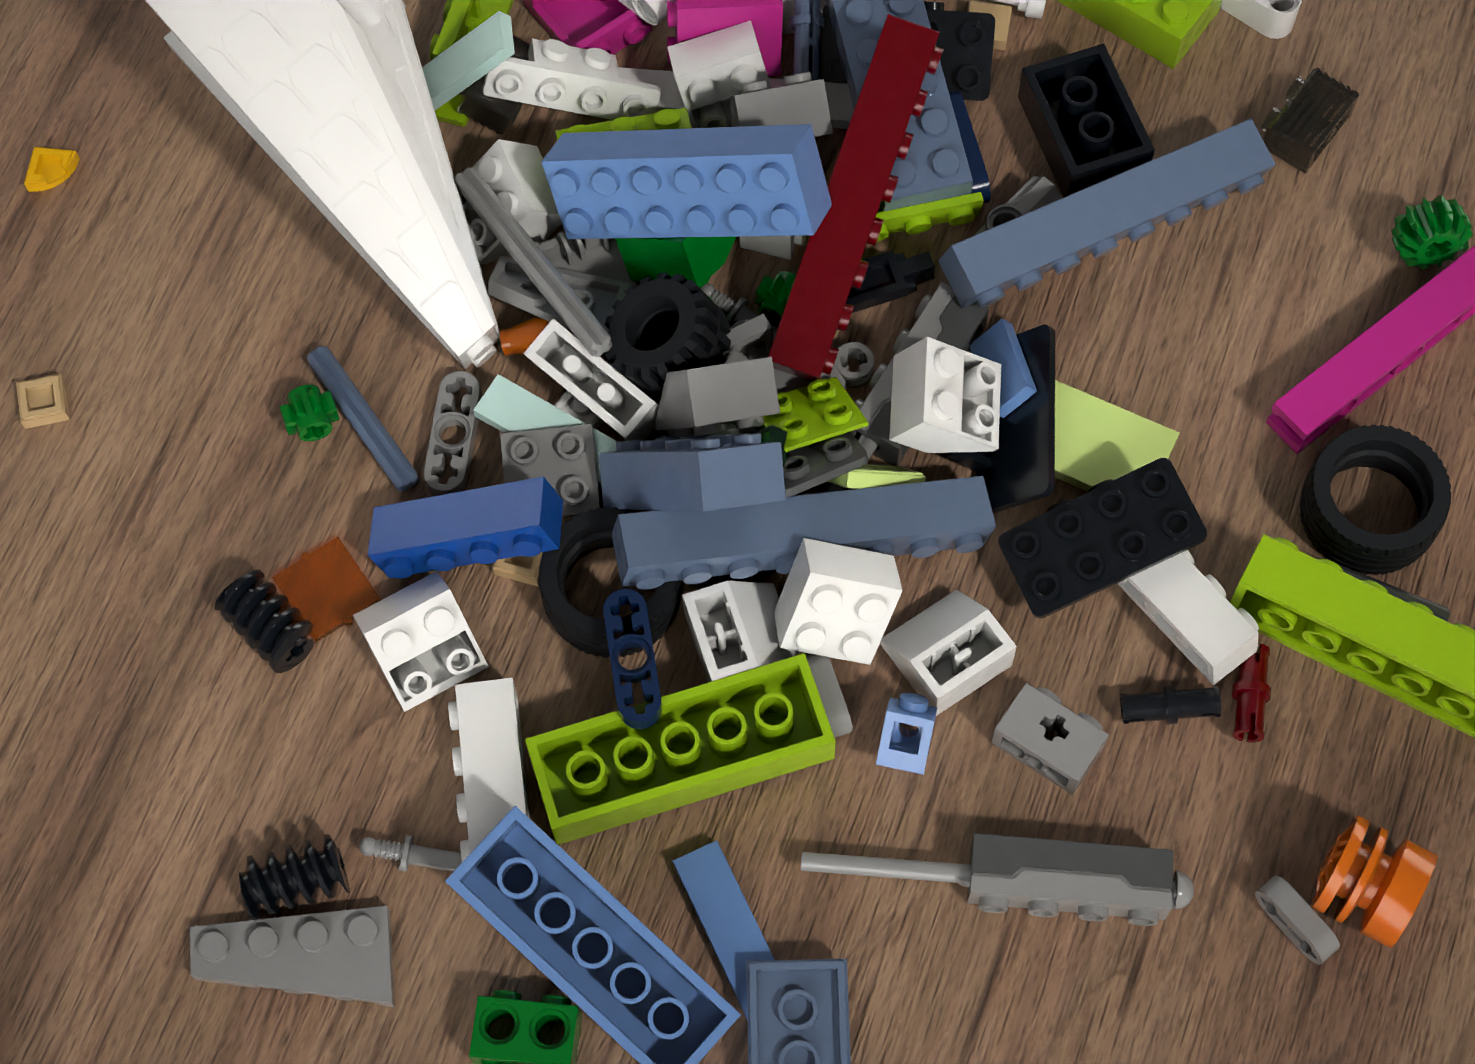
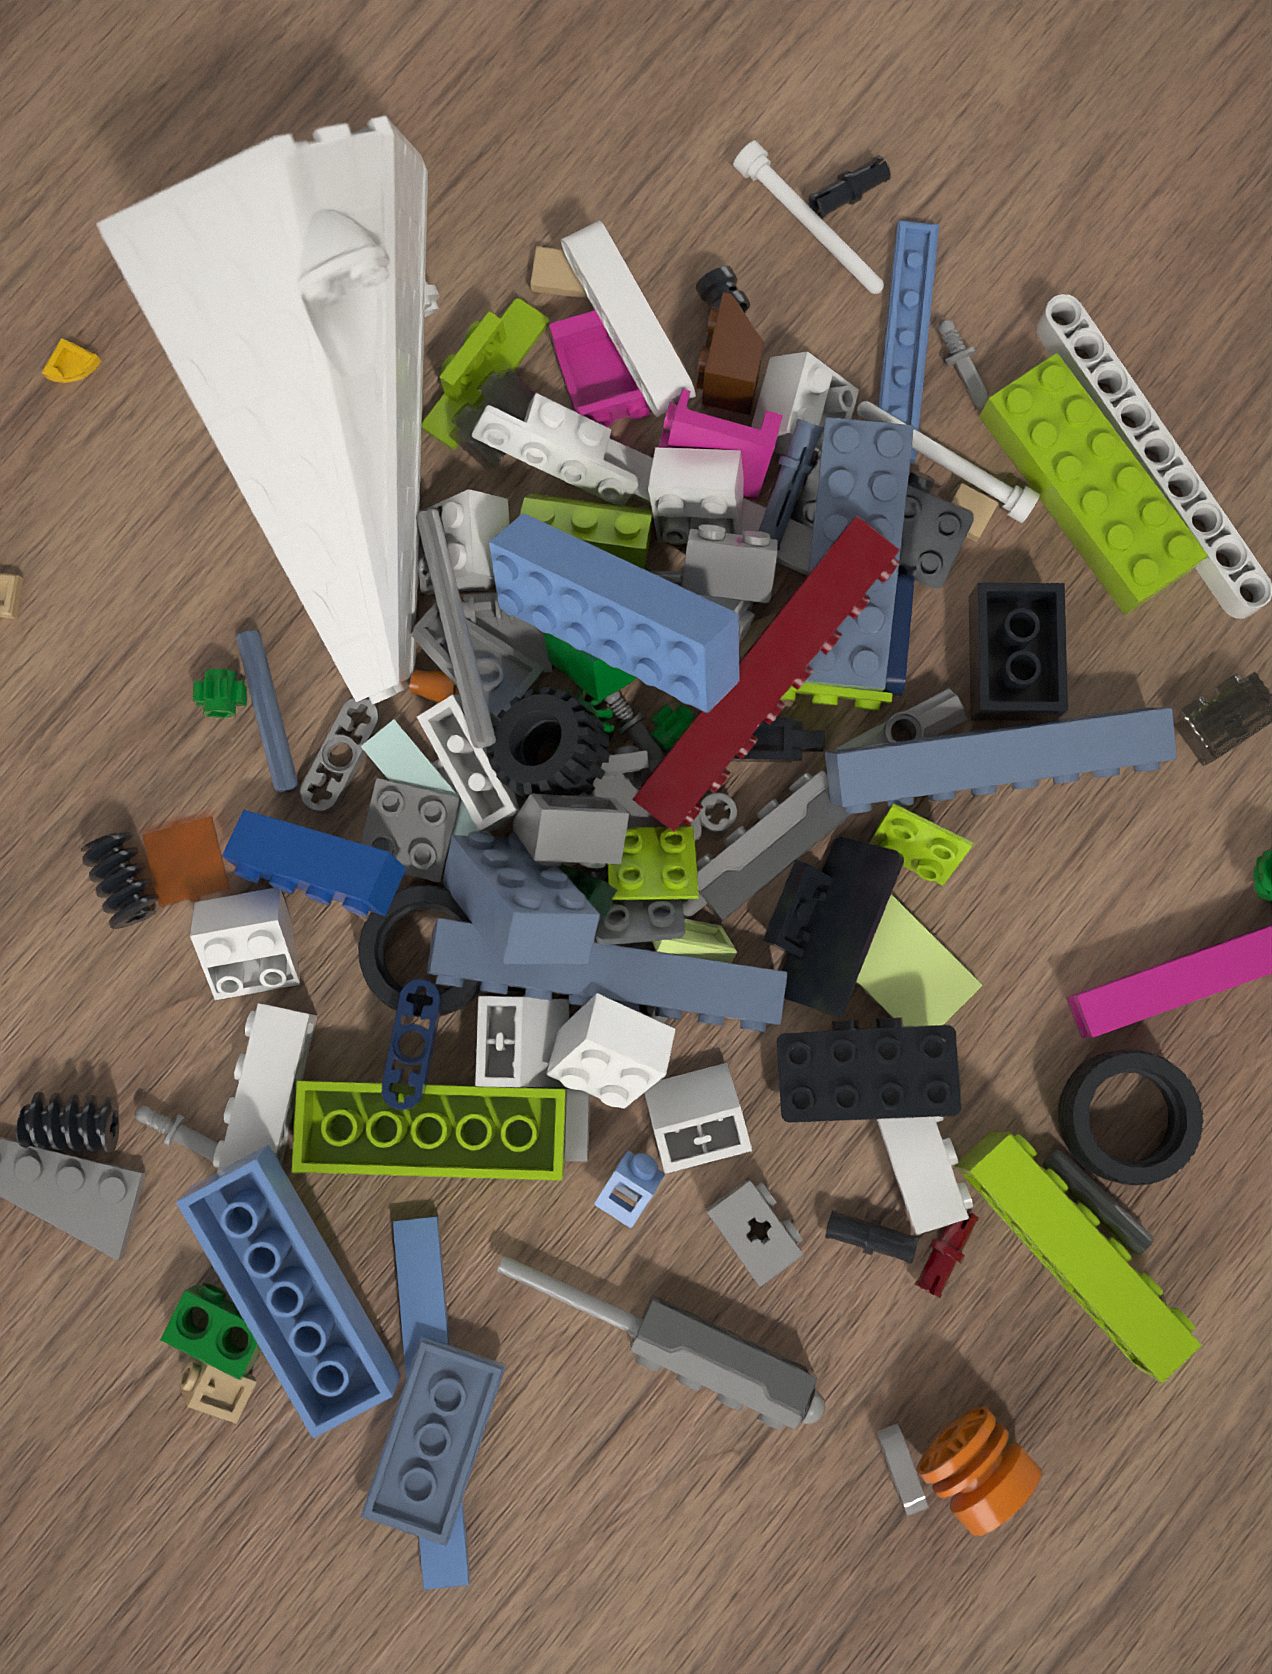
camera: 20 degrees right, 15 degrees up
light aqua tile [422,11,515,110] -> none
white slope [889,337,1001,453] -> none
medium blue tile [970,319,1037,418] -> none
none -> lime hinge [868,803,974,886]

